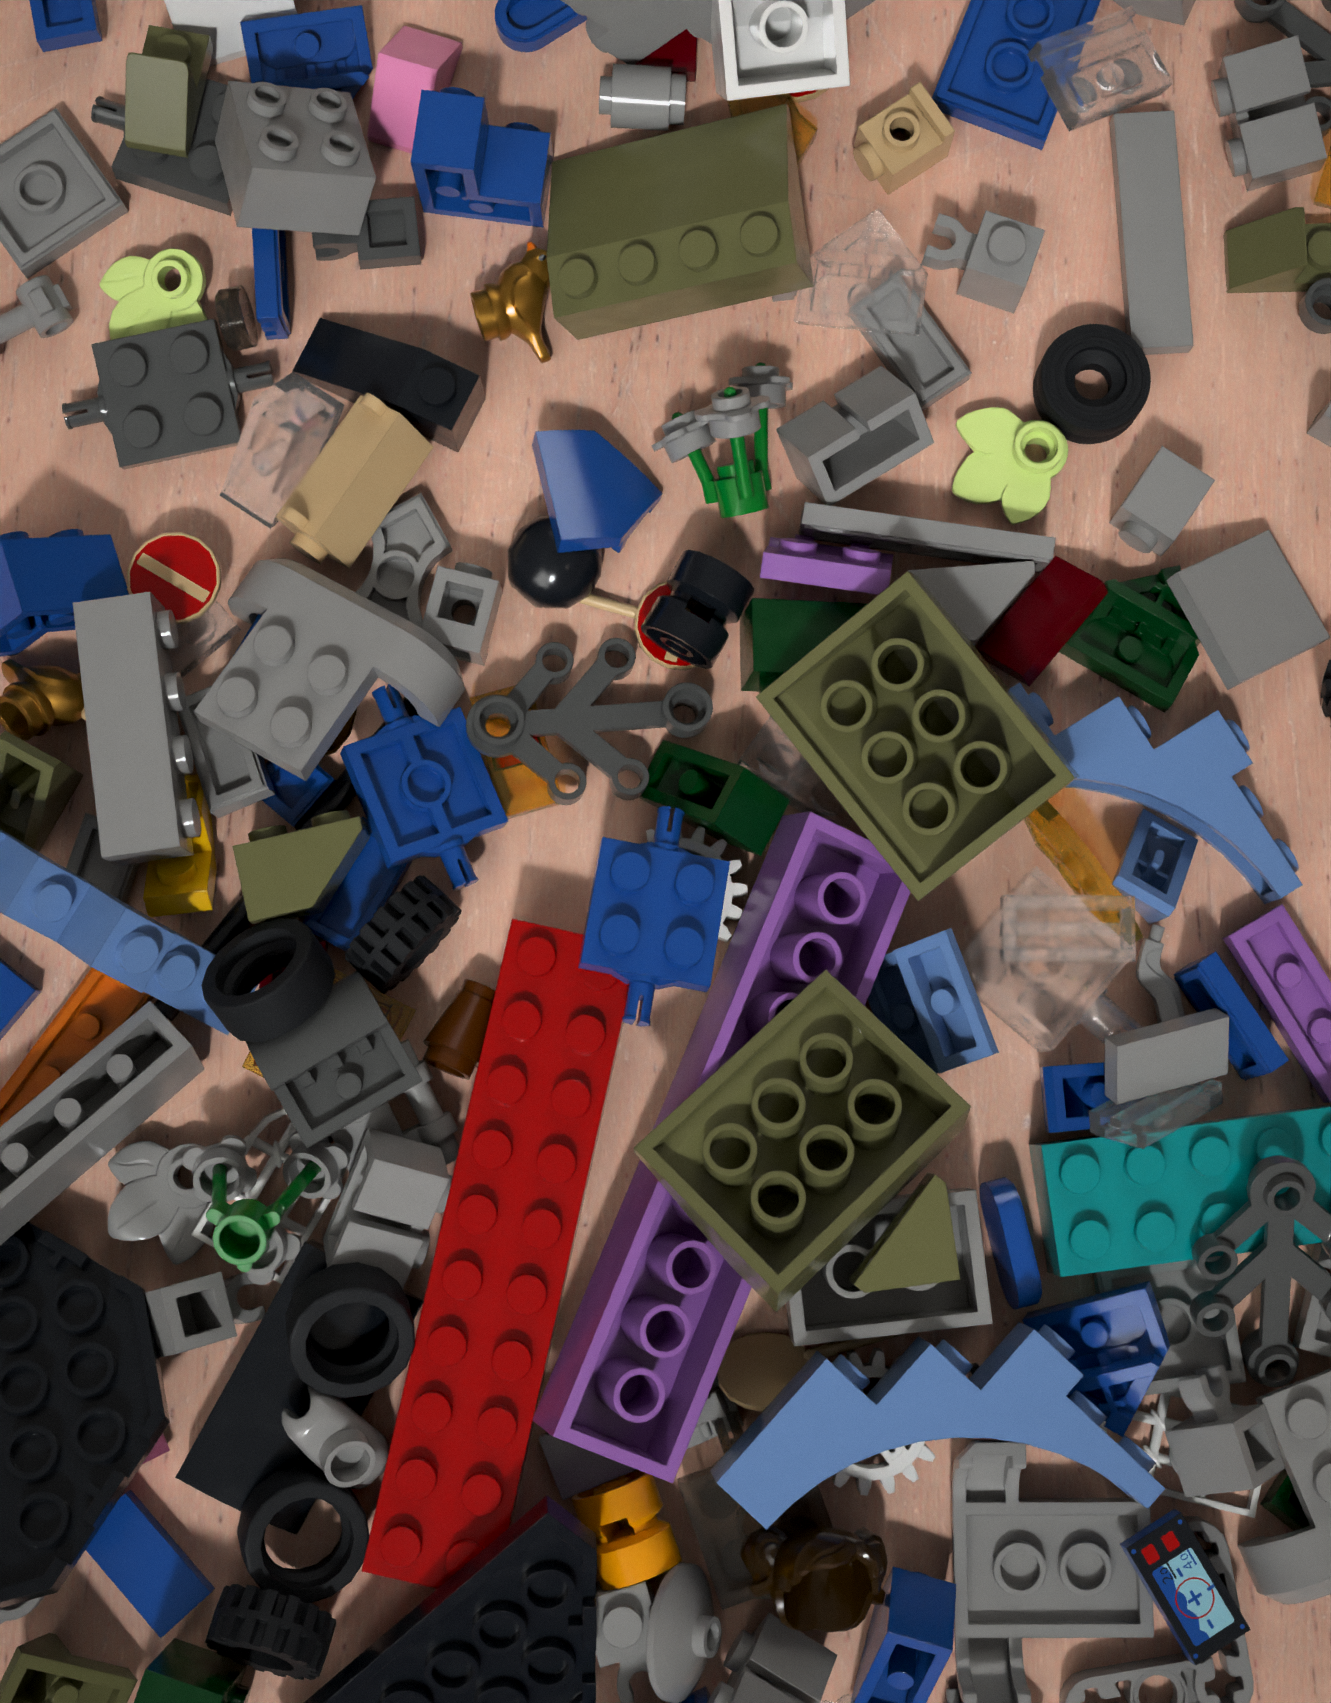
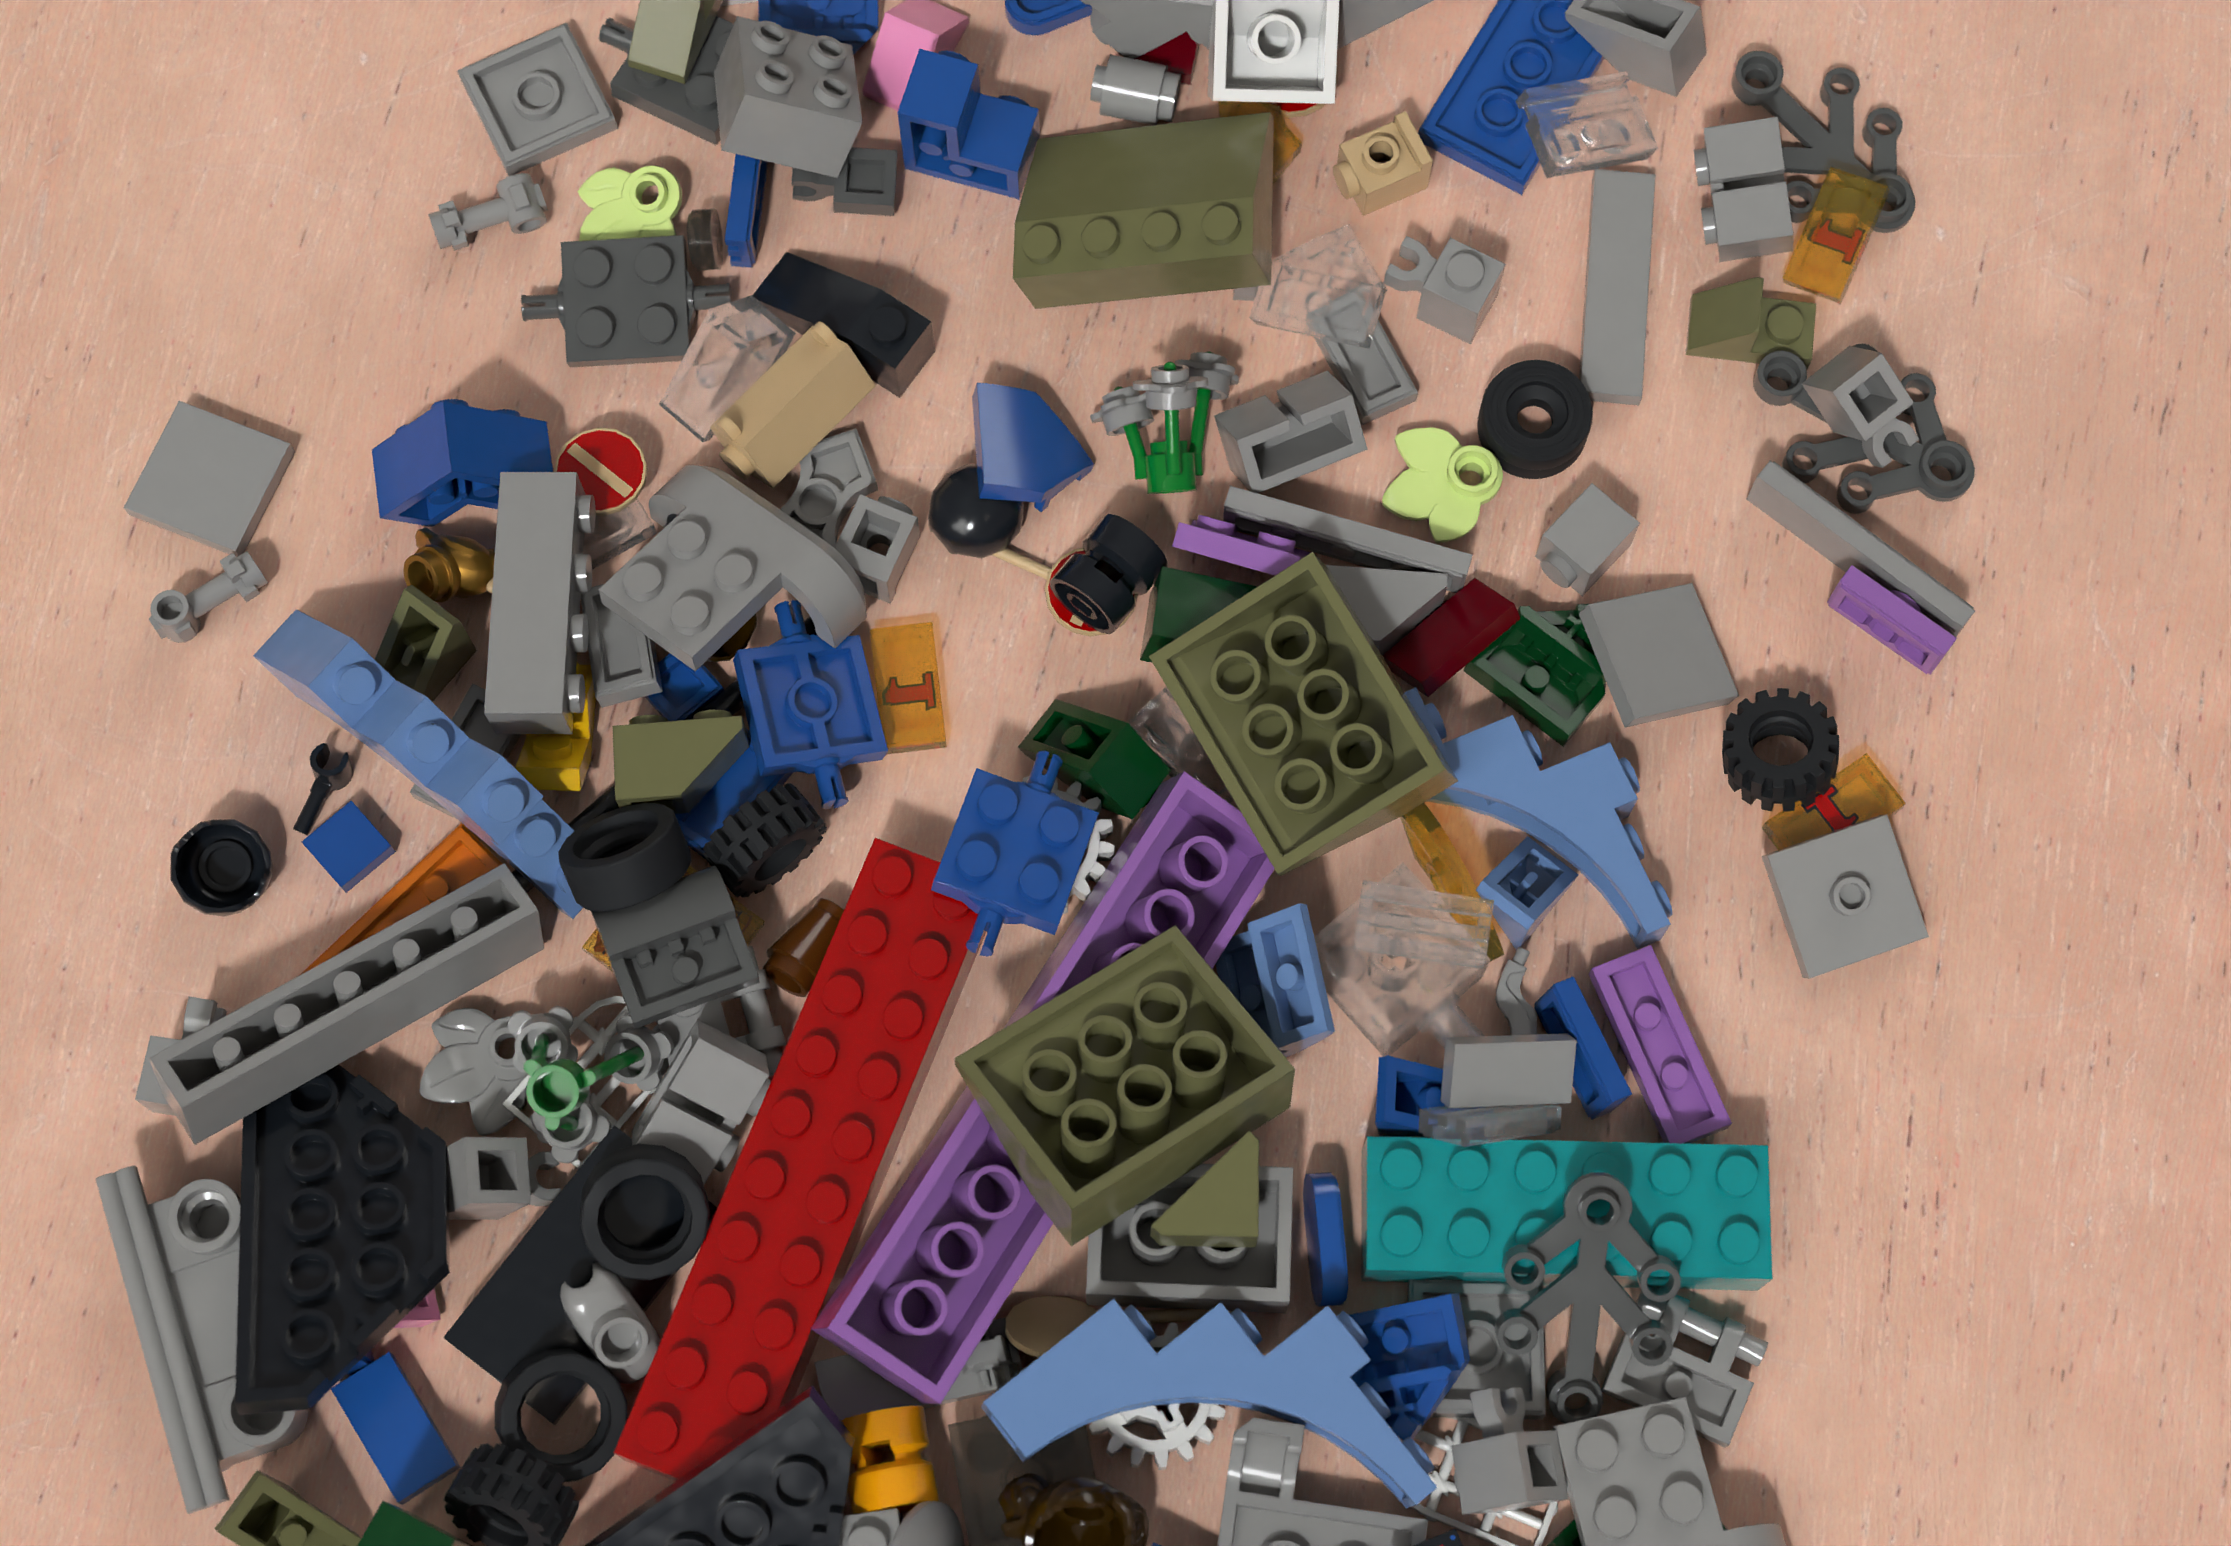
camera: 10 degrees right, 10 degrees down
dark grey plant [466,638,713,805] -> none
pearl gold animal [470,241,551,364] -> none

